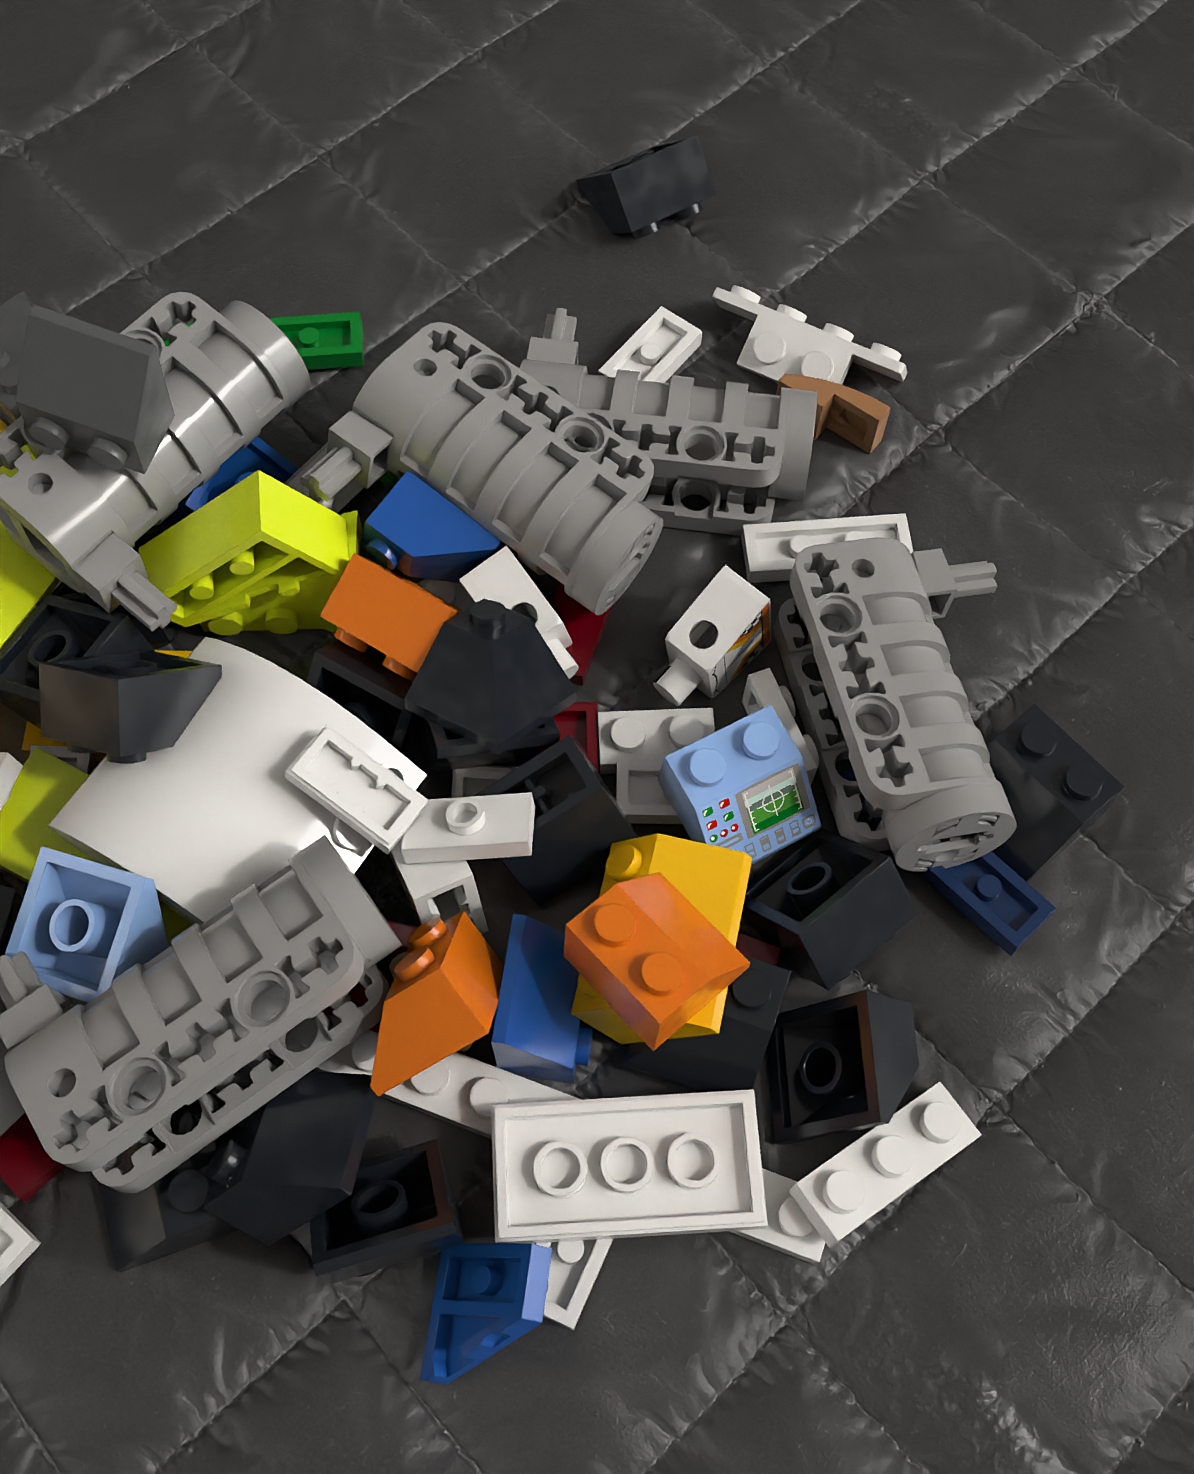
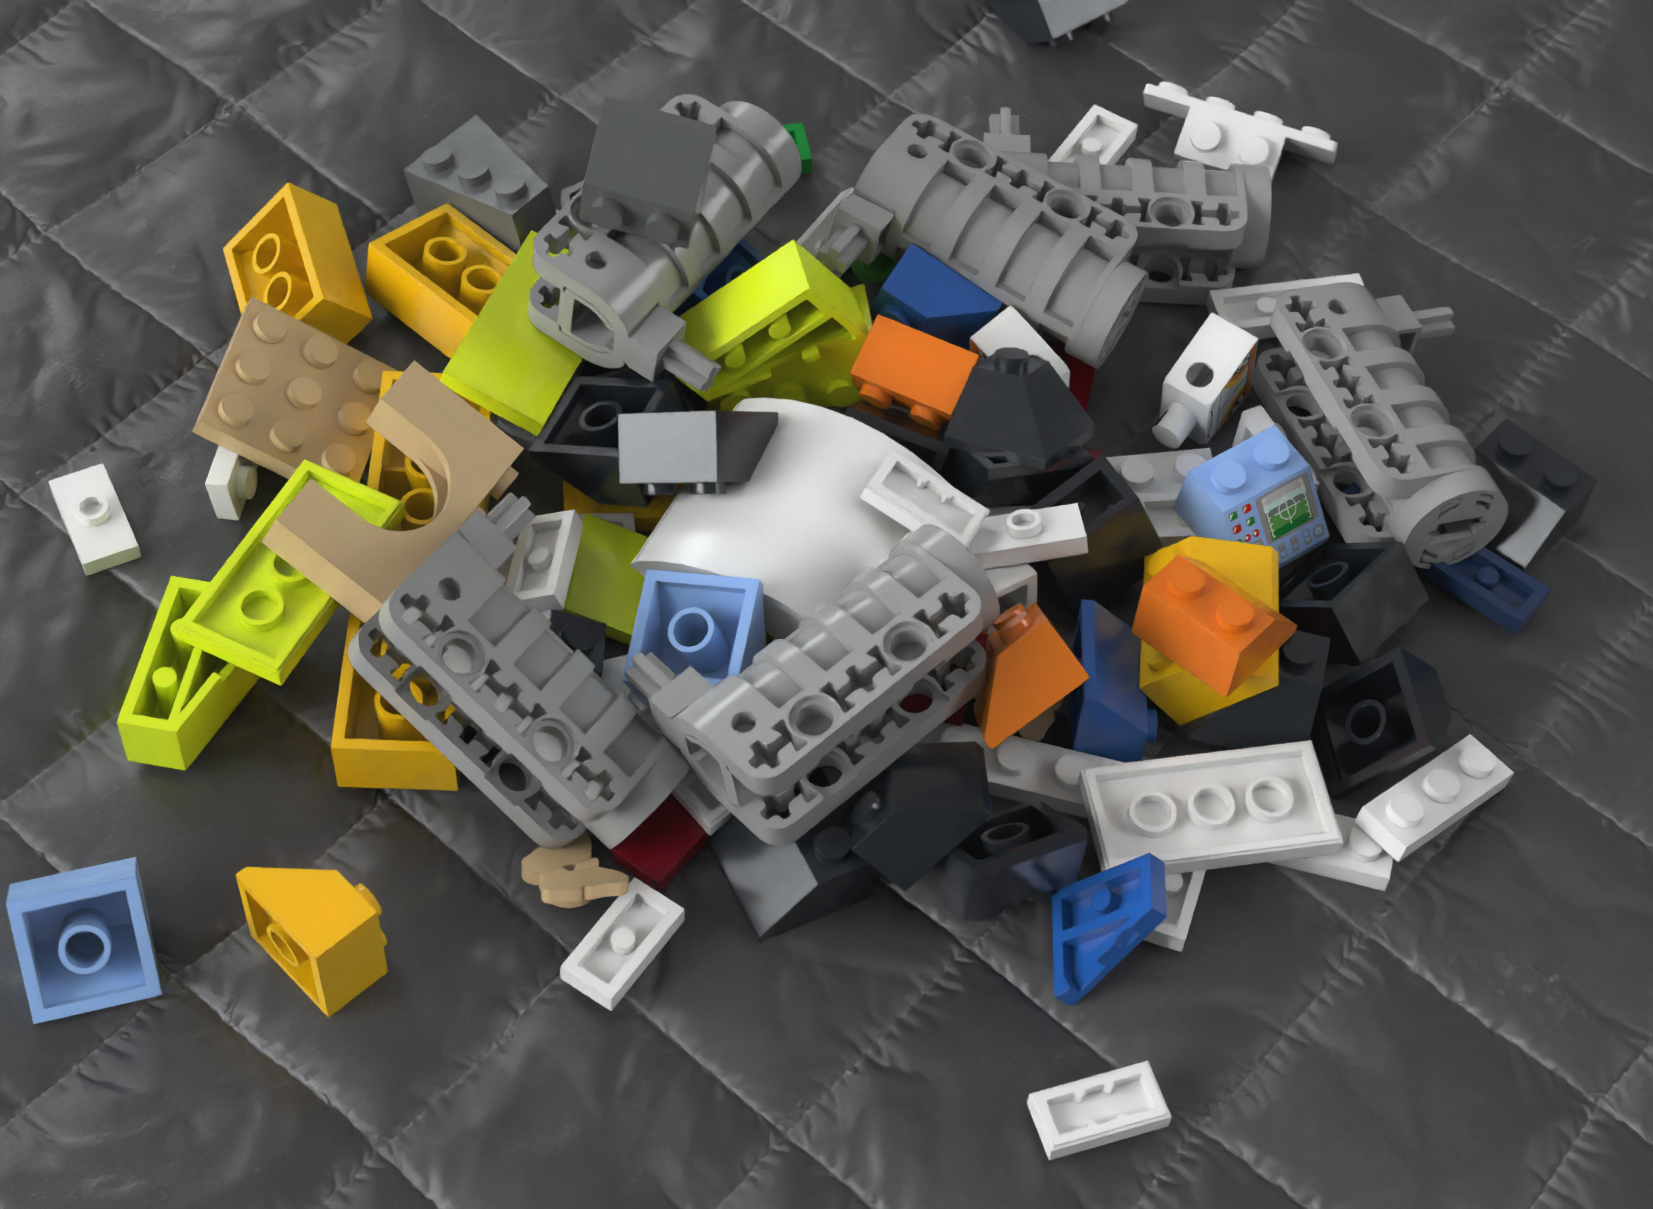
camera: 10 degrees left, 10 degrees down
medium nougat slope [776,374,891,454] -> none

